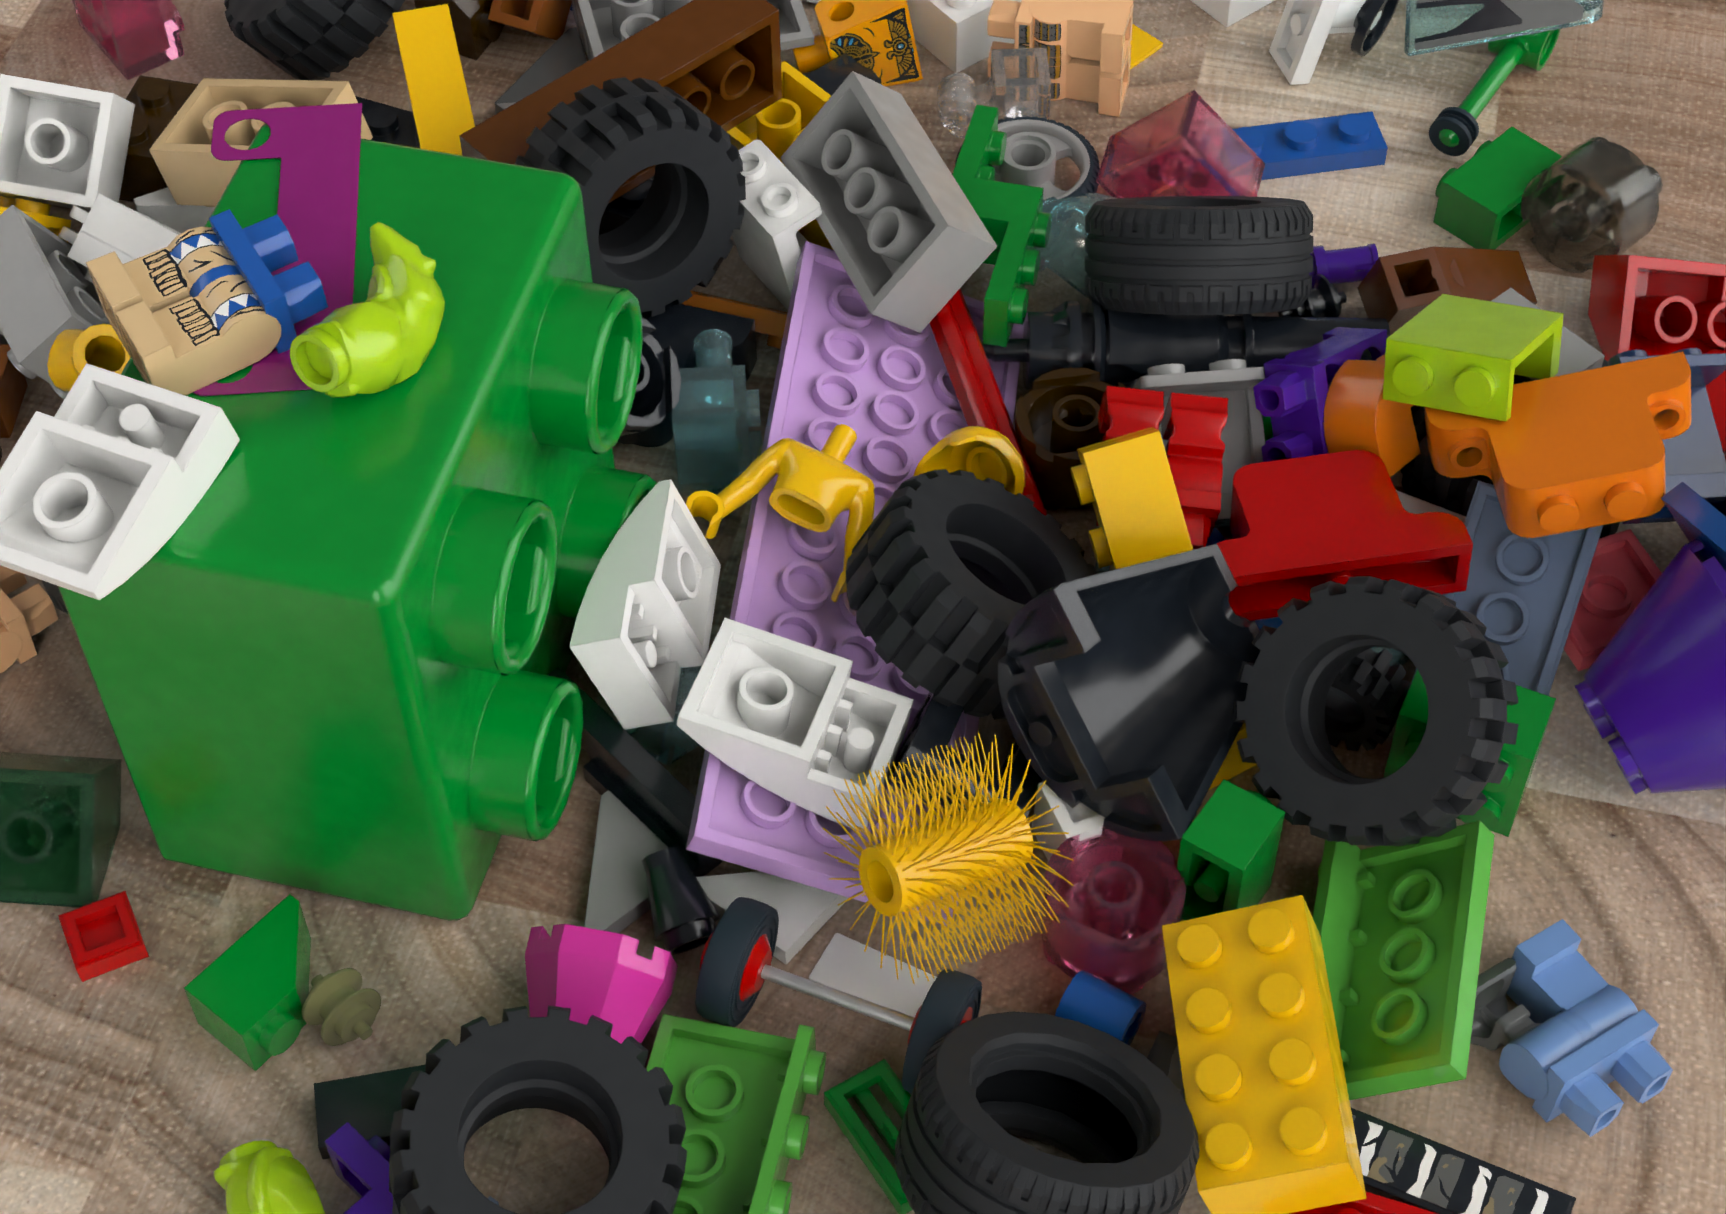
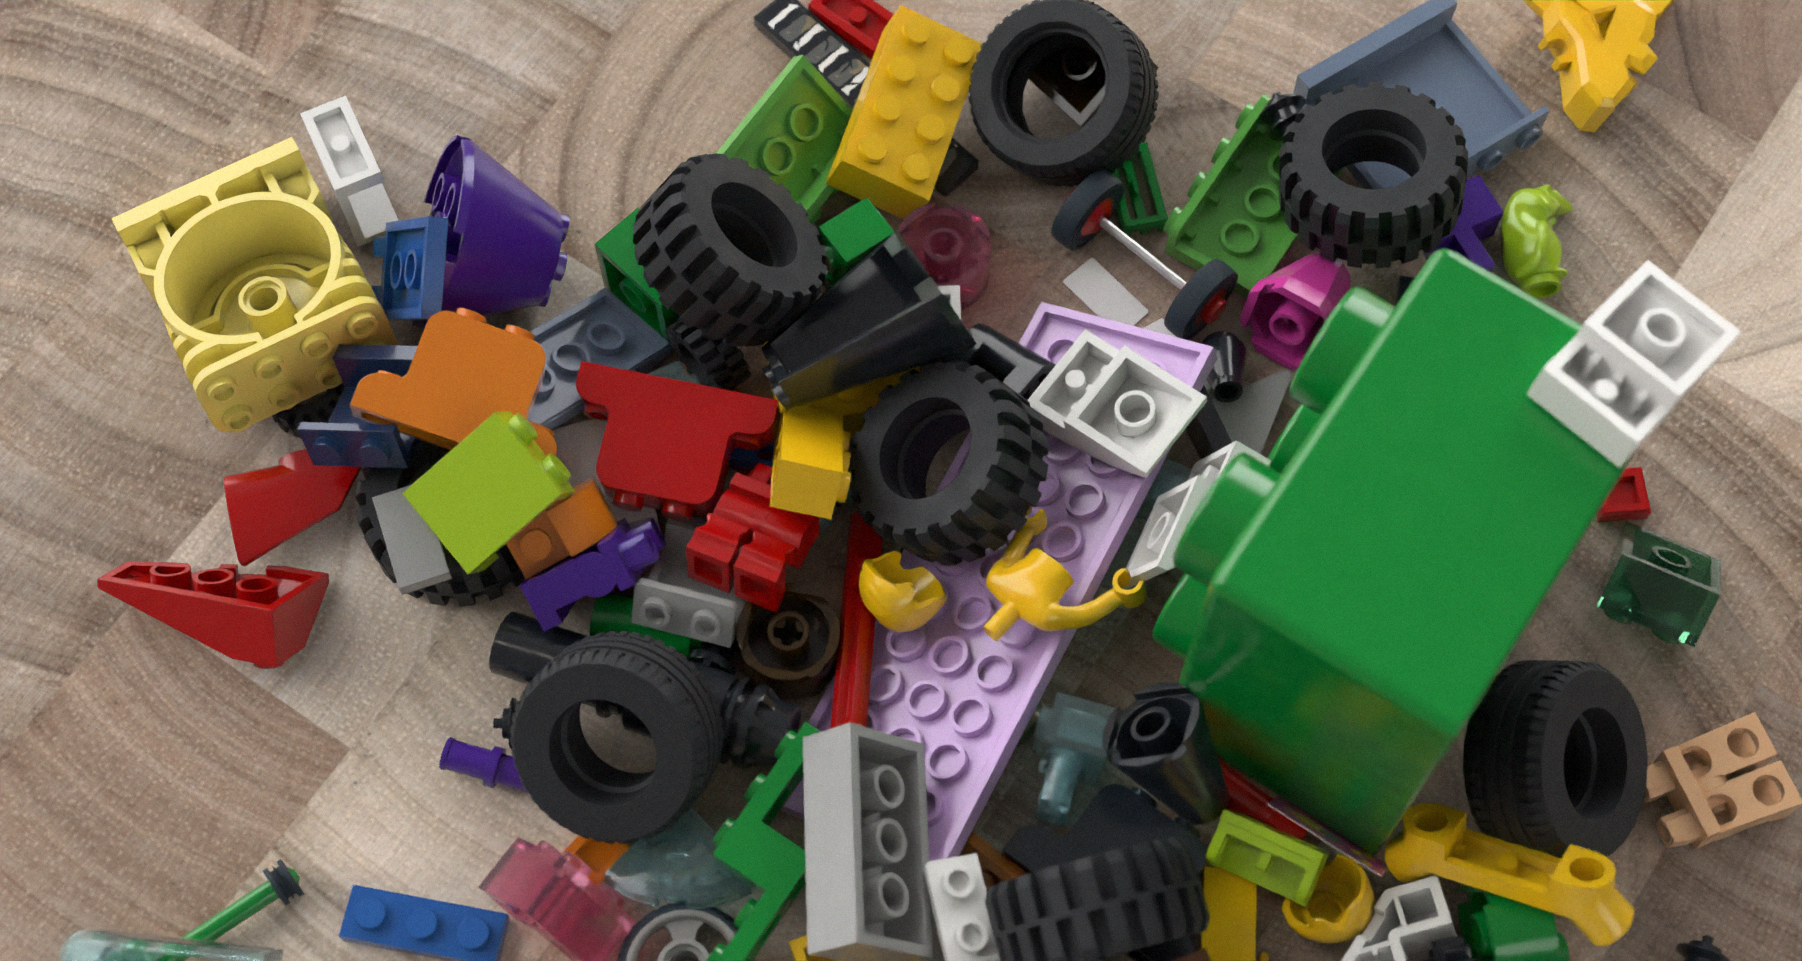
camera: 160 degrees left, 15 degrees up
hips [86,209,328,396] -> none
magenta piece [193,103,362,396] -> none
lime animal [290,222,445,398] -> none
yellow piece [823,732,1074,984] -> none
blue gear [1055,970,1147,1046] -> none
reddish brown slope [1357,246,1537,335] -> none
green brick [1433,127,1566,250] -> none
medium blue hips [1470,919,1673,1137] -> none
clear smoke brick [1521,136,1663,273] -> none

